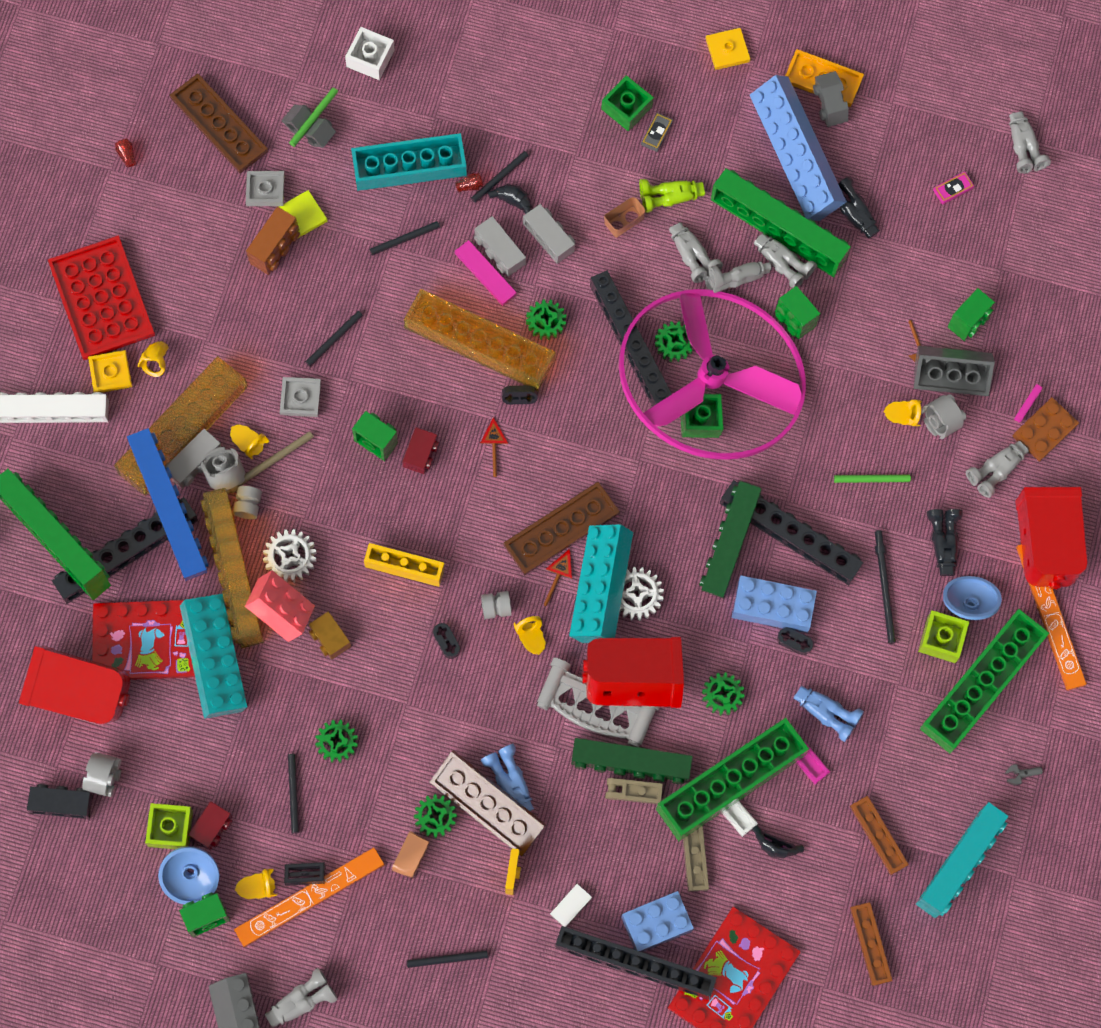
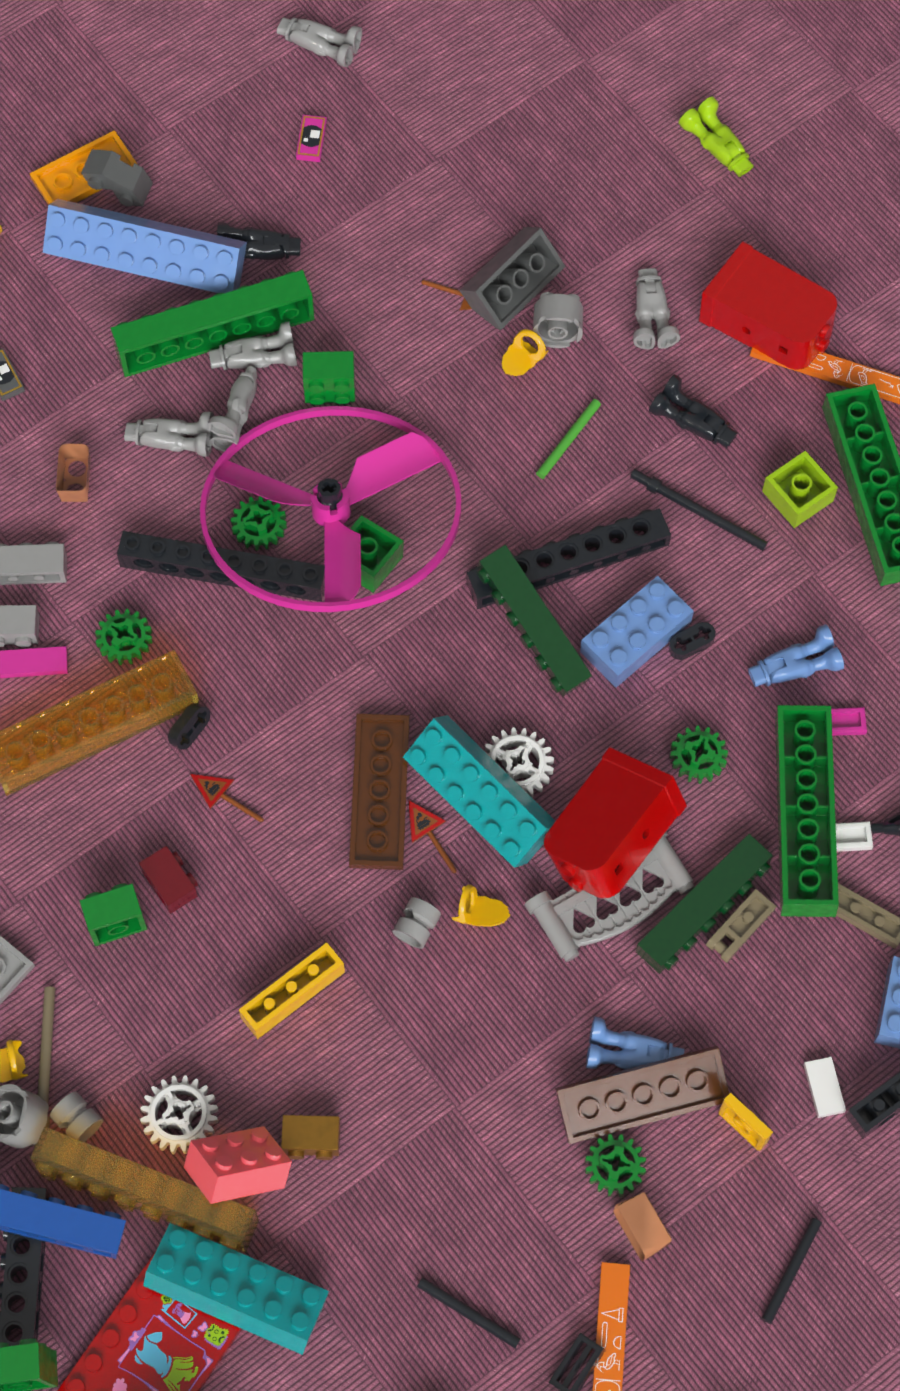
camera: 50 degrees left, 5 degrees down
green gear [315,720,358,763] -> none
black beam [433,623,460,659] -> none
lime piece [639,179,705,213] -> none
medium blue dish [943,576,1002,620] -> none
green brick [947,288,995,341] -> none
dark orange plate [1012,397,1079,462] -> none
dark pink tile [1014,384,1042,423] -> none

